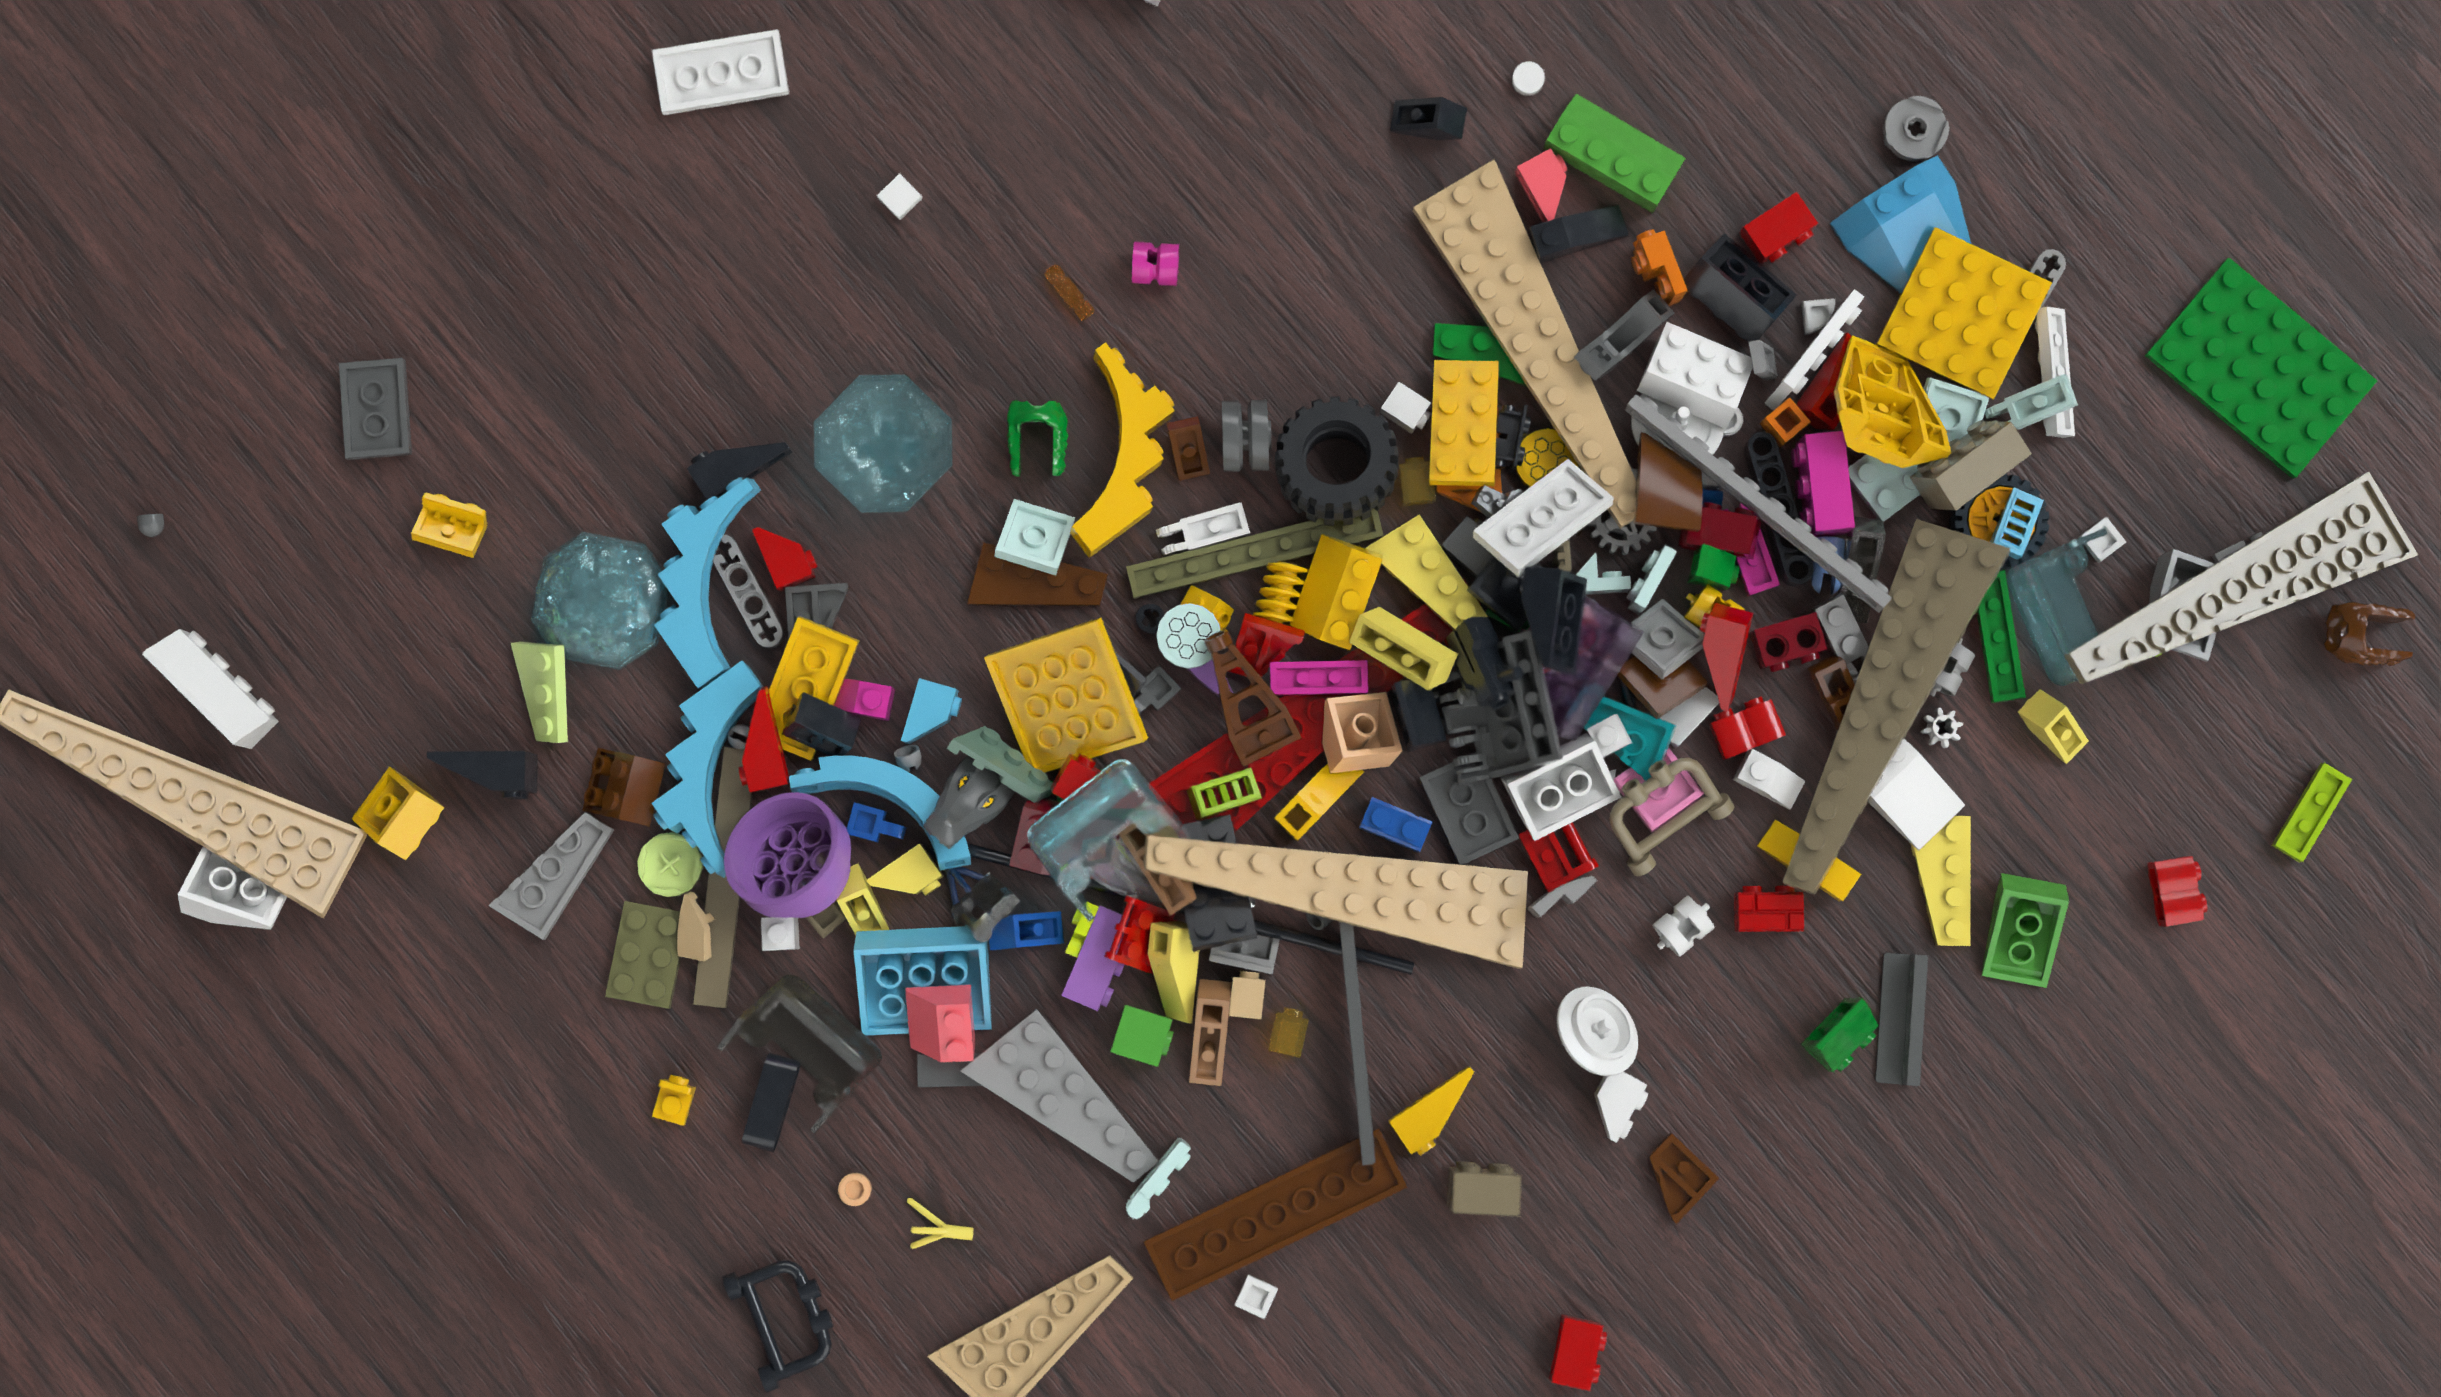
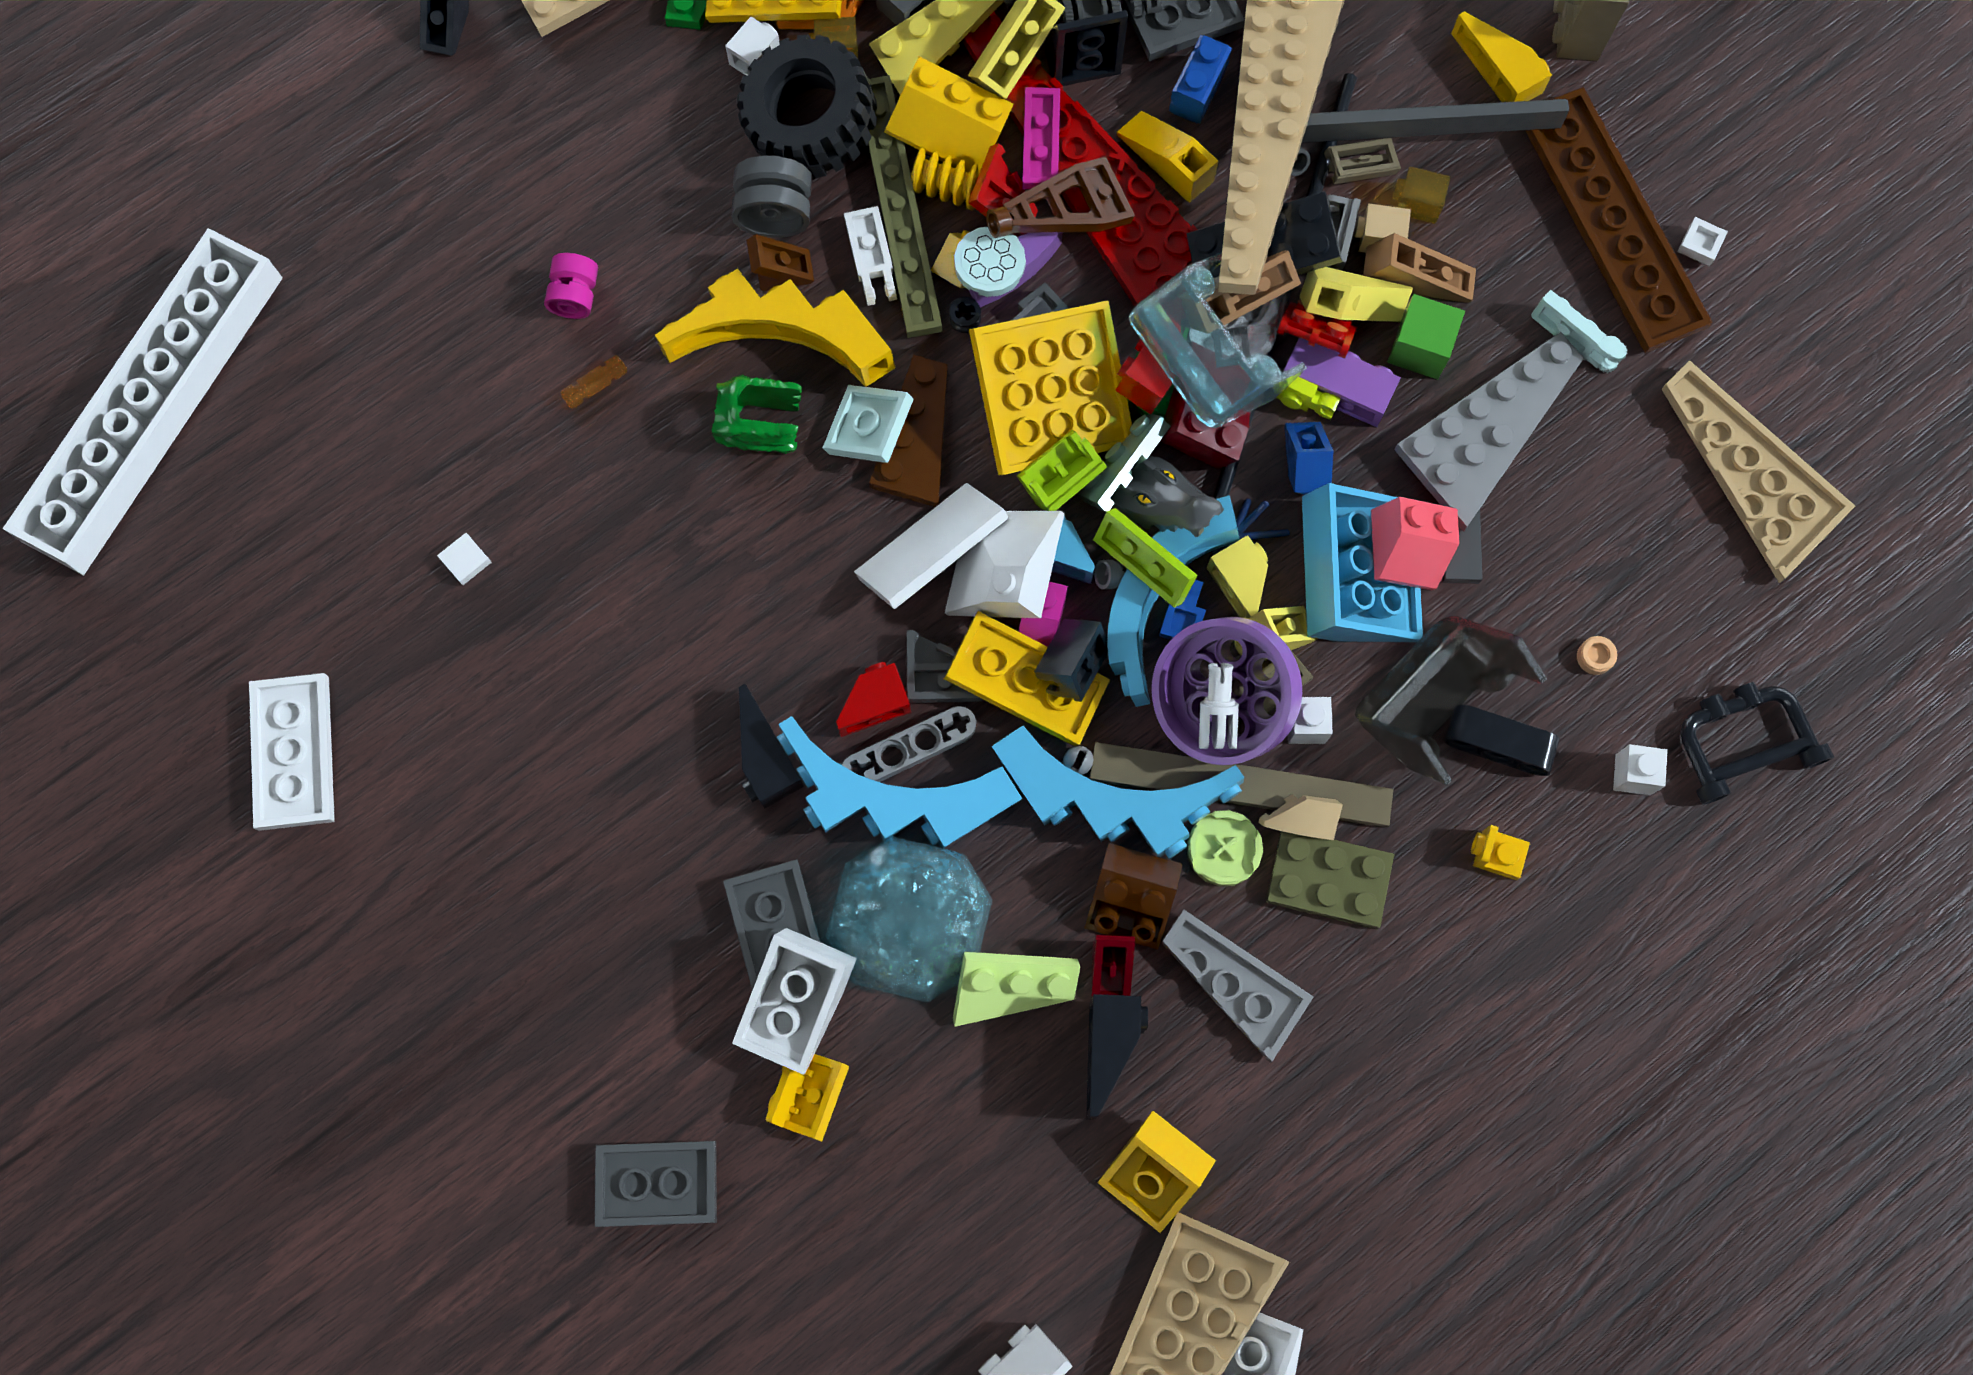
camera: 90 degrees left, 10 degrees down
red slope [738,686,789,793] -> none
clear light blue rock [814,374,953,513] -> none
light yellow plant [907,1198,974,1249] -> none
clear smoke plate [951,872,1020,943] -> none
lime slope [1187,768,1262,821] -> none
light nougat slope [1322,692,1402,773] -> none
none -> dark grey plate [723,859,821,991]
none -> white slope [732,928,857,1075]
none -> white tile [854,483,1008,609]
none -> white slope [945,511,1064,618]
none -> lime hinge [1017,430,1107,511]
none -> dark red slope [1091,935,1135,998]
none -> lime plate [1093,508,1198,608]
none -> white arm [1199,663,1239,749]
none -> dark tan tile [1324,138,1401,184]
none -> white brick [1613,744,1667,795]

